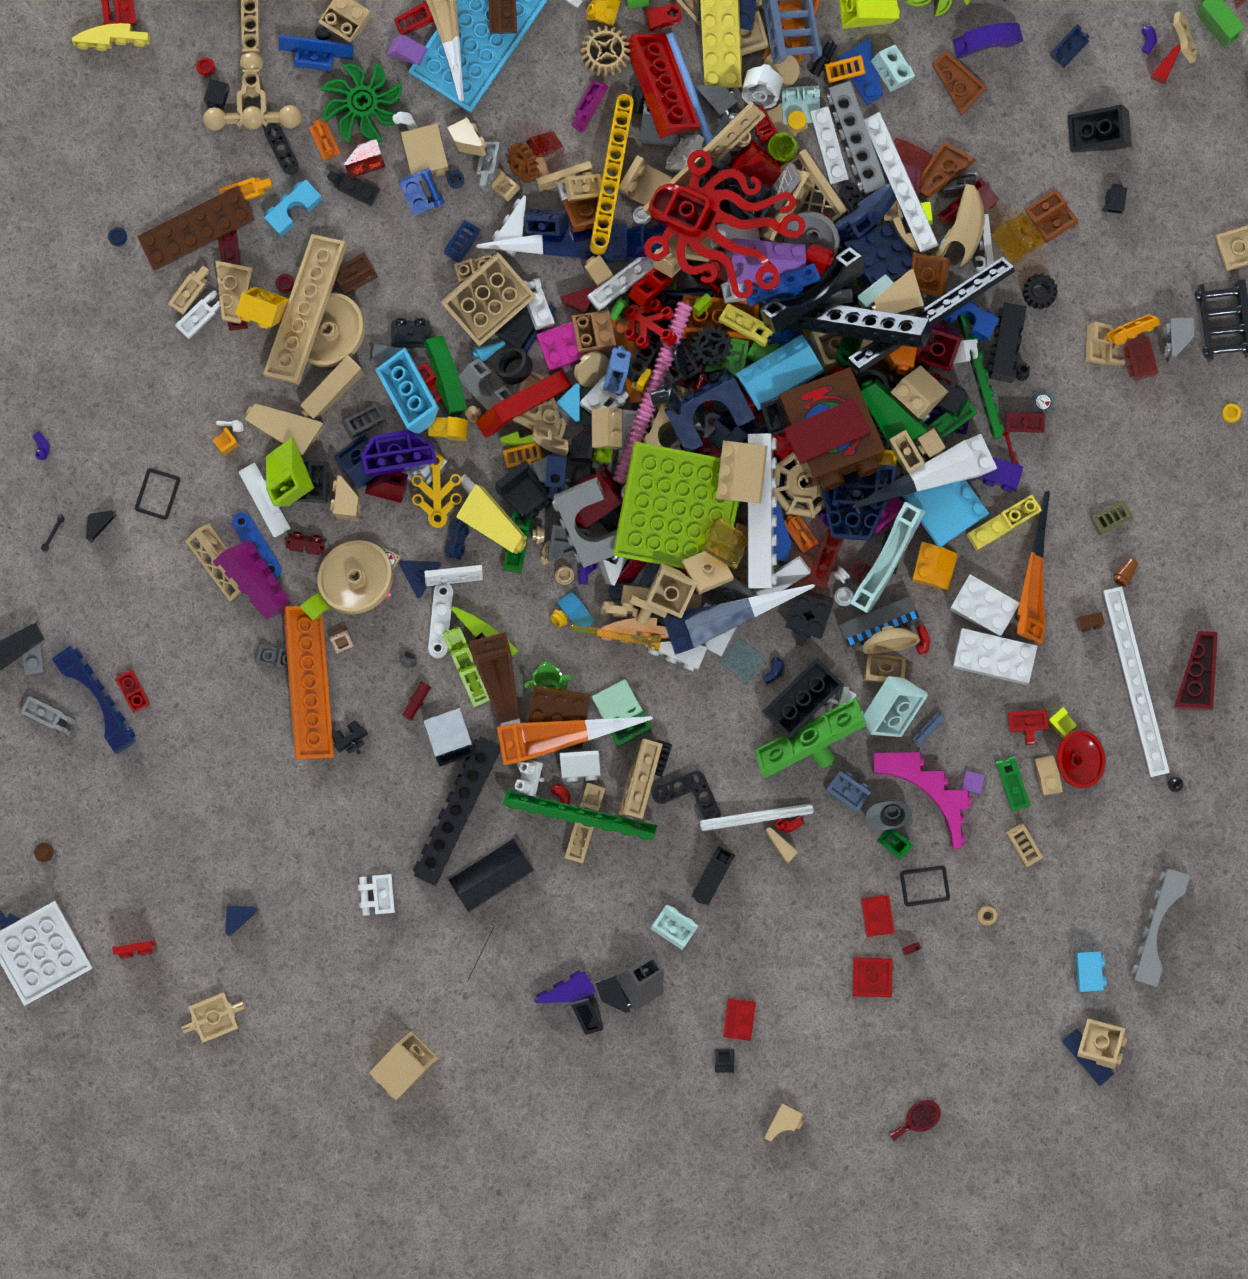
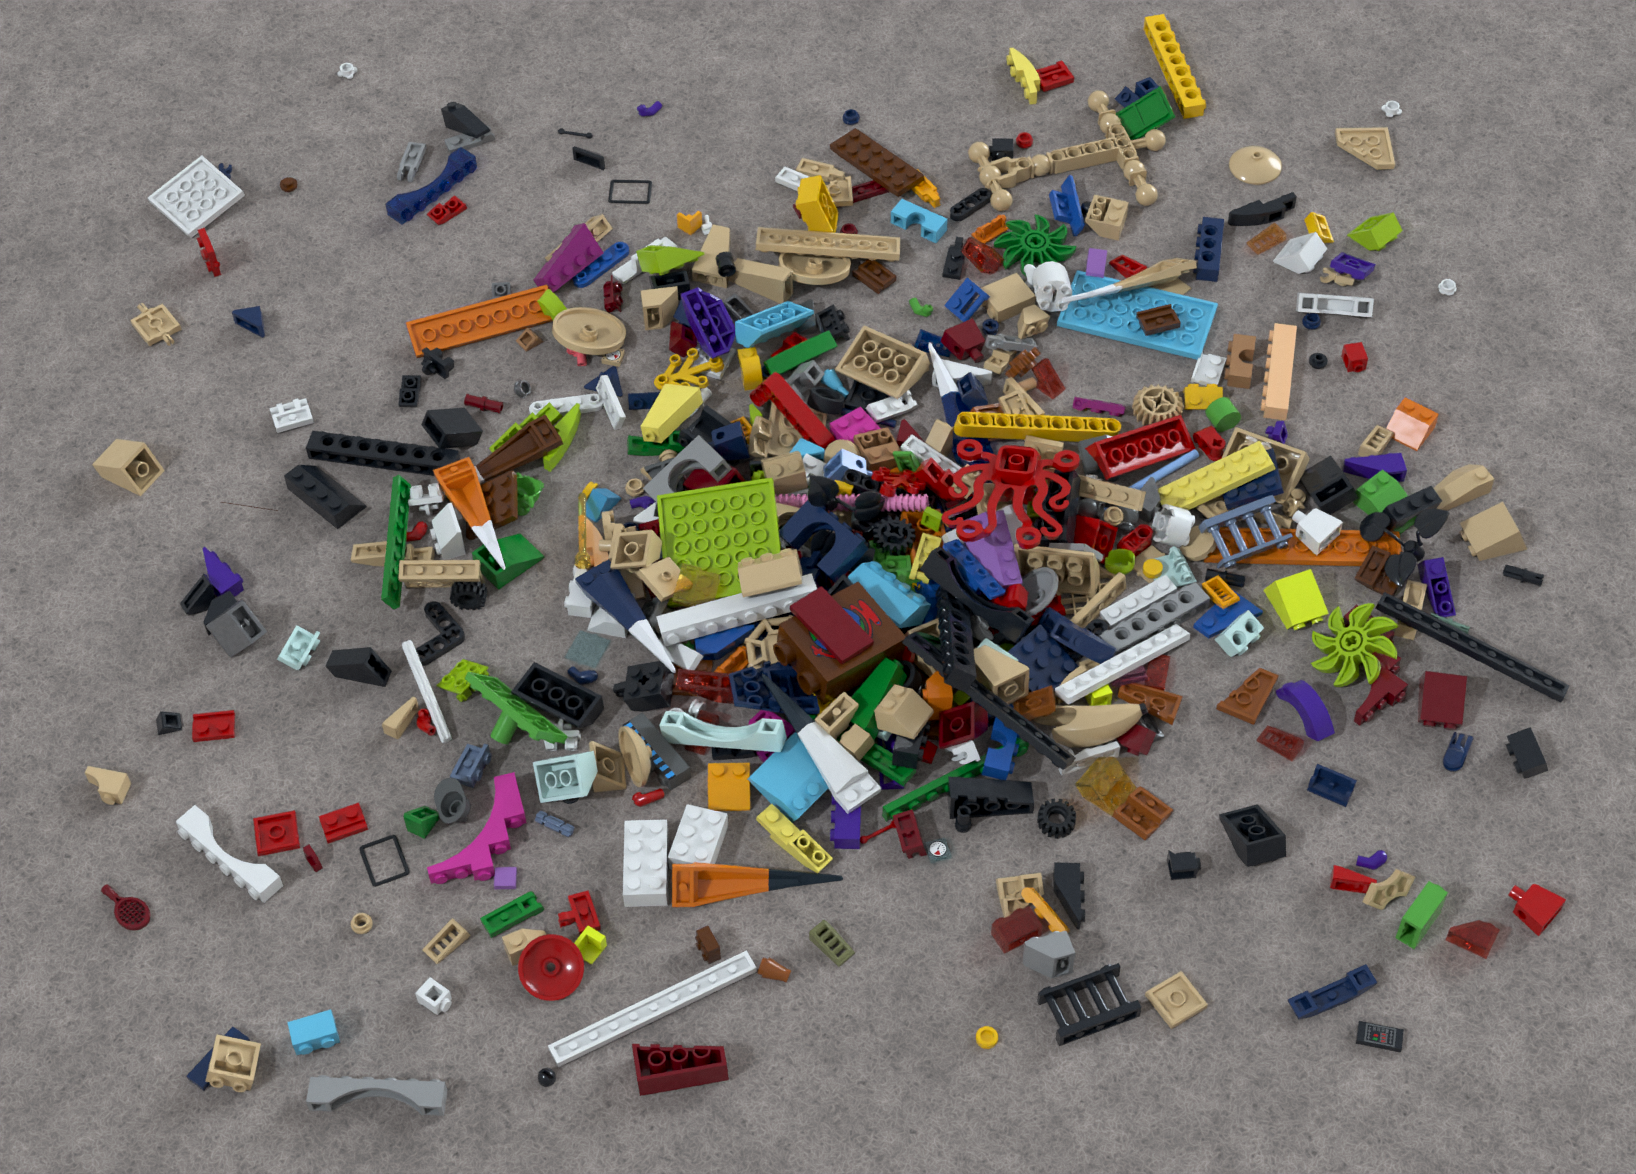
camera: 70 degrees right, 30 degrees down
none -> white arch [176,805,283,903]
none -> black slope [398,375,422,407]
none -> white brick [415,977,452,1015]
none -> lime hinge [436,659,489,702]
none -> black wheel [715,252,736,277]
none -> bright green arm [909,298,933,317]
none -> dark red torso [941,318,985,363]
none -> white cylinder [1032,261,1072,312]
none -> black slope [1053,862,1085,929]
none -> clear red slope [1256,725,1304,761]

